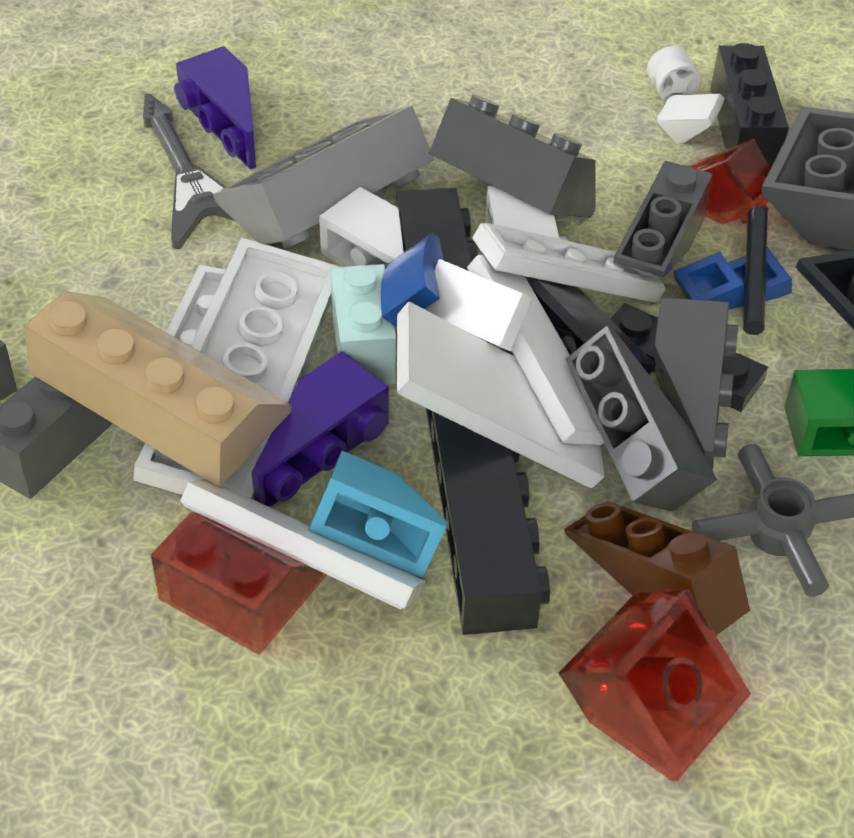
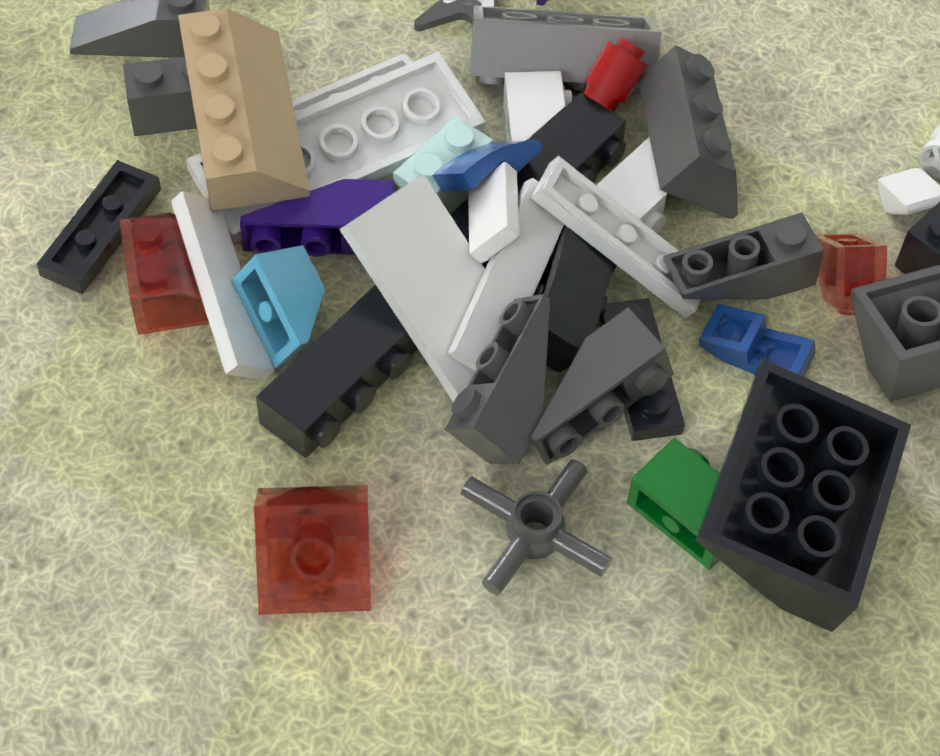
camera: 45 degrees right, 10 degrees up
reddish brown slope [564,501,750,643] -> none
black bar [743,206,768,335] -> none
none -> black plate [36,160,161,294]
none -> red brick [583,37,649,112]

